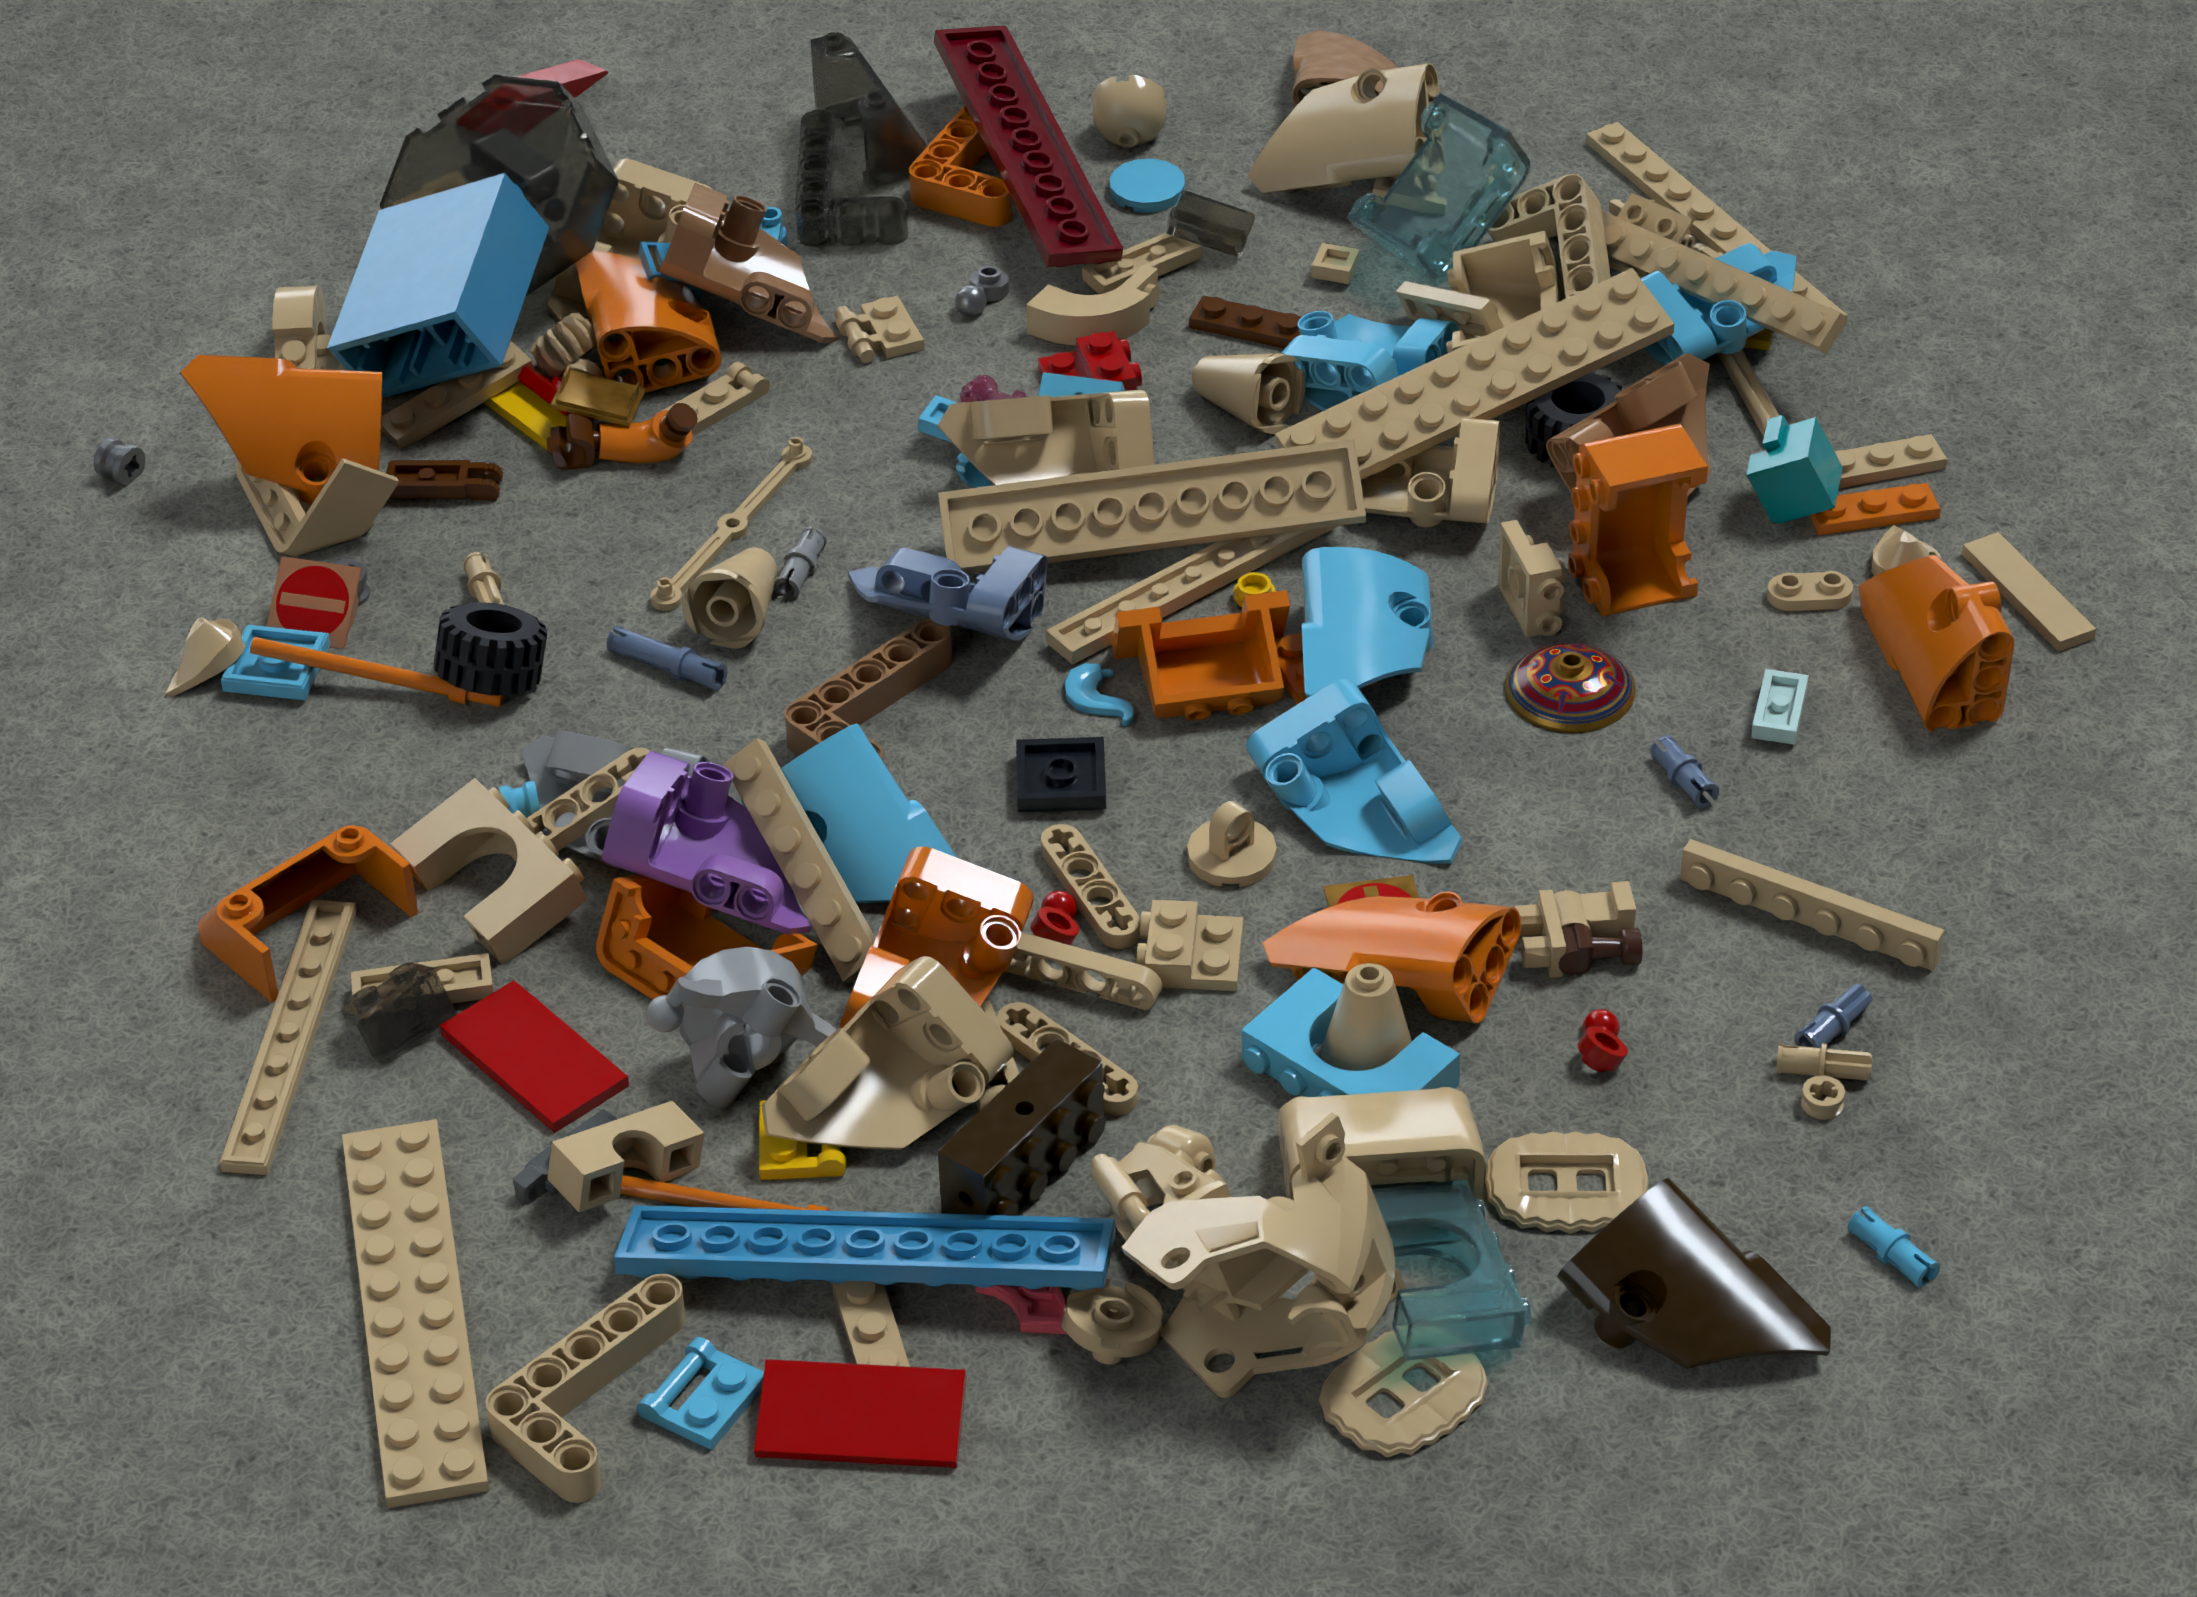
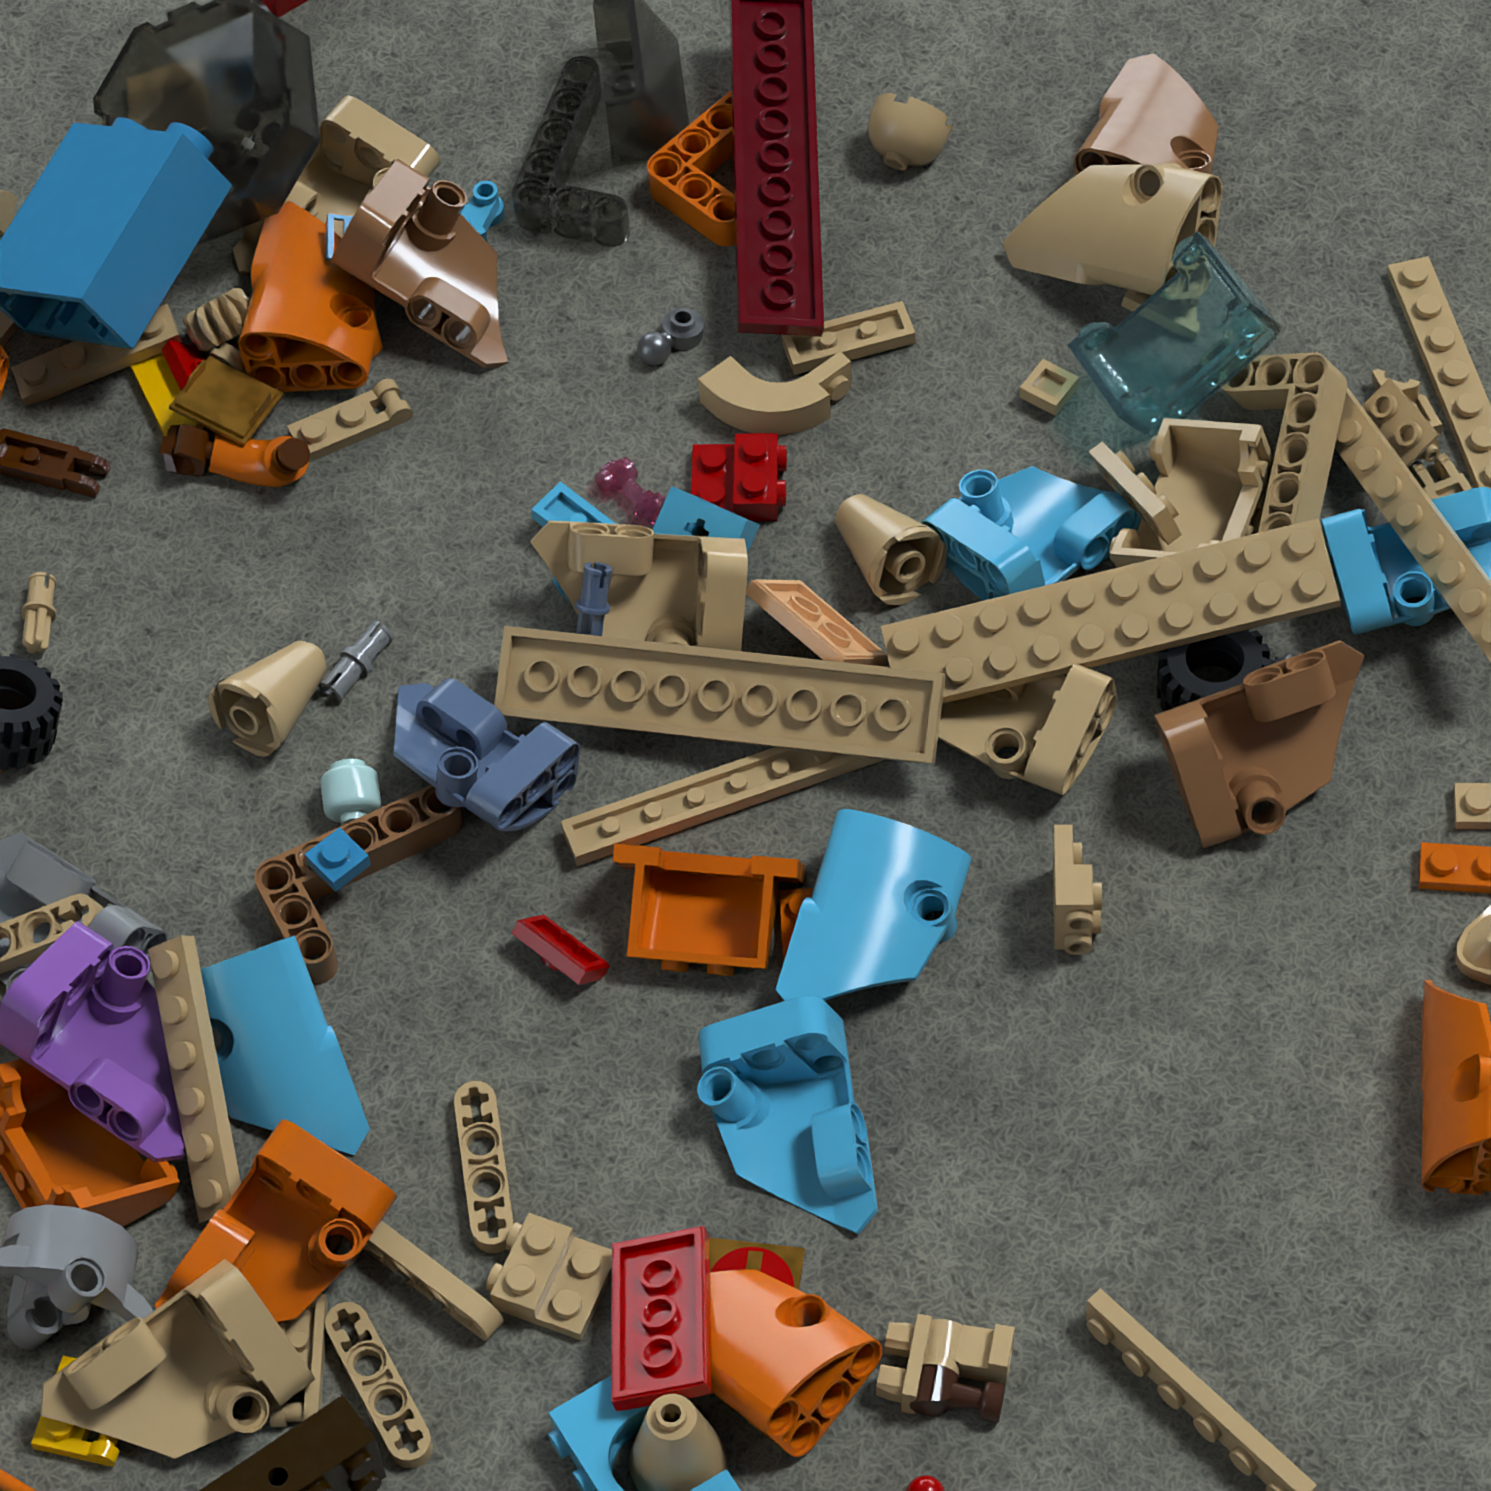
camera: 20 degrees right, 15 degrees up
sand blue pin [606,626,728,690] -> none
tan piece [650,437,813,611] -> none
tan plate [835,295,924,363] -> none
black plate [1016,737,1107,812] -> none
red plate [1030,890,1079,946] -> none
medium azure piece [1064,663,1135,726] -> none
medium azure tile [1109,159,1186,213] -> none
clear smoke panel [1166,190,1255,258] -> none
tan tile [1187,801,1277,887] -> none
reddish brown plate [1189,296,1301,348] -> none
yellow plate [1233,572,1276,607] -> none
dish [1505,642,1636,733] -> none
orange windscreen [1567,424,1708,616] -> none
sand blue pin [1650,735,1720,808] -> none
tan axle [1717,349,1780,437] -> none
teal plate [1746,415,1843,523] -> none
light aqua plate [1751,669,1809,745] -> none
tan plate [1767,571,1853,611] -> none
none -> dark azure plate [304,827,371,892]
none -> light aqua head [320,759,382,826]
none -> red plate [511,914,610,985]
none -> sand blue axle [575,562,613,636]
none -> red tile [611,1226,712,1412]
none -> light nougat tile [746,579,888,667]

